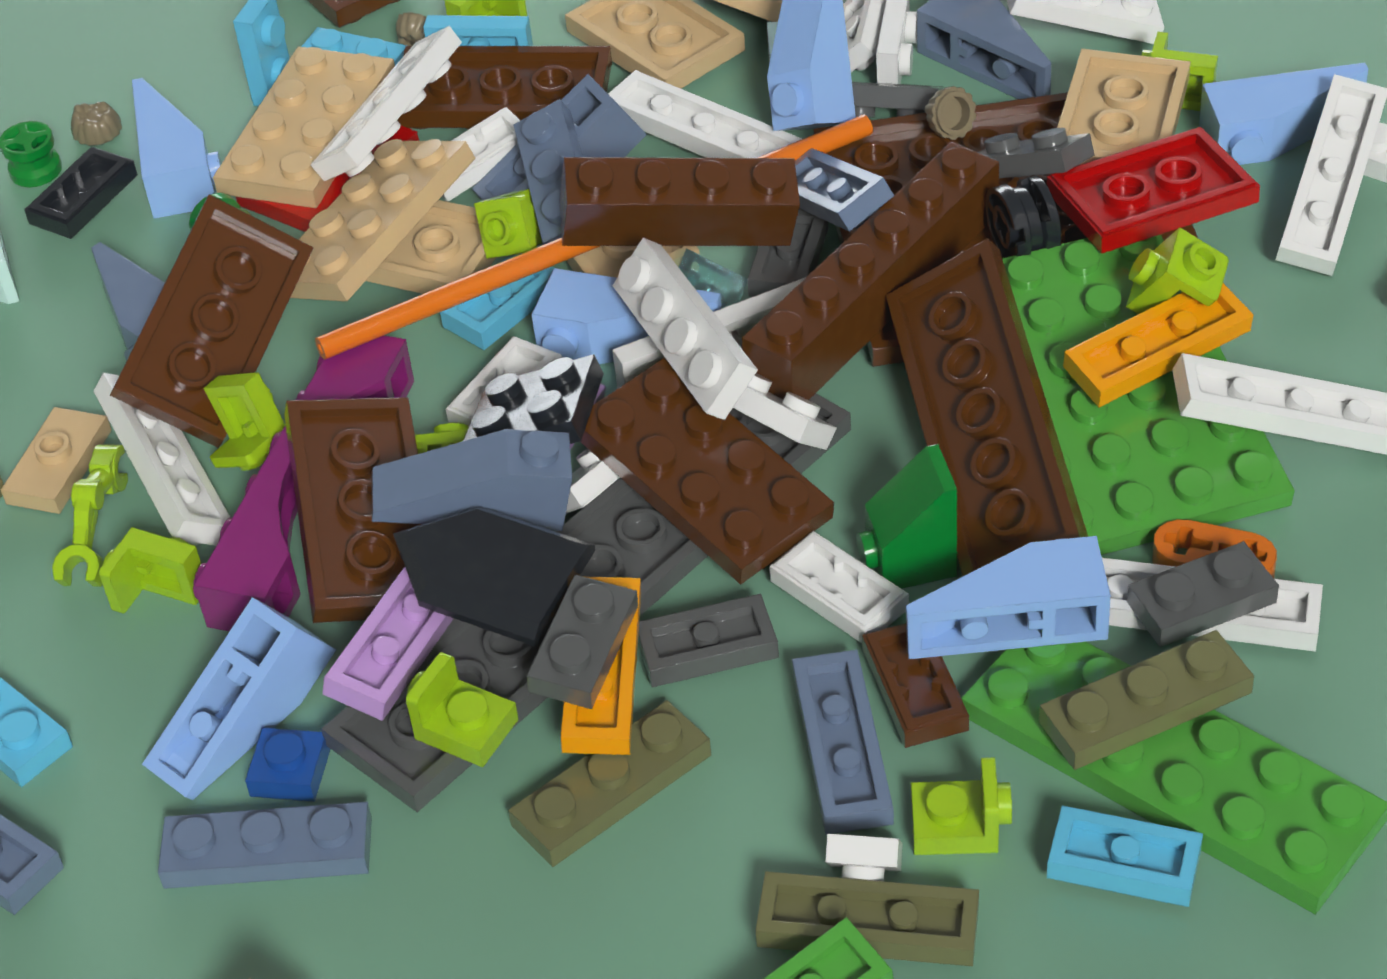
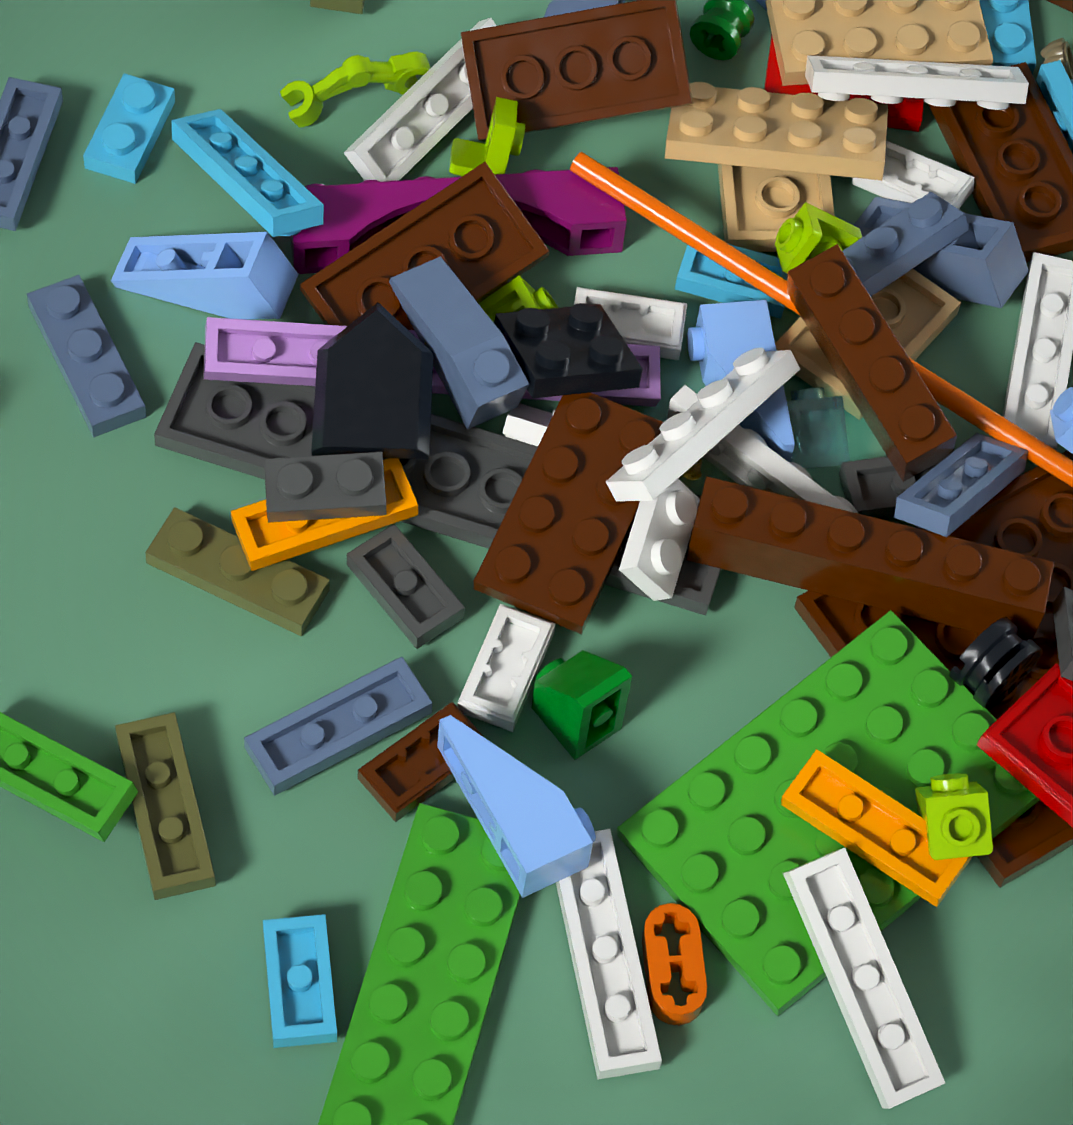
camera: 55 degrees right, 15 degrees up
tan plate [1,407,112,514] -> none
lime bracket [99,527,201,614] -> none
blue plate [245,728,331,802] -> none
lime bracket [406,652,519,767] -> none
white plate [825,834,903,881] -> none
reddish brown plate [886,238,1088,576] -> none
lime bracket [911,757,1012,855] -> none
olive plate [1039,630,1254,770] -> none
dark grey plate [1127,541,1279,647] -> none
none -> medium azure plate [171,109,324,237]

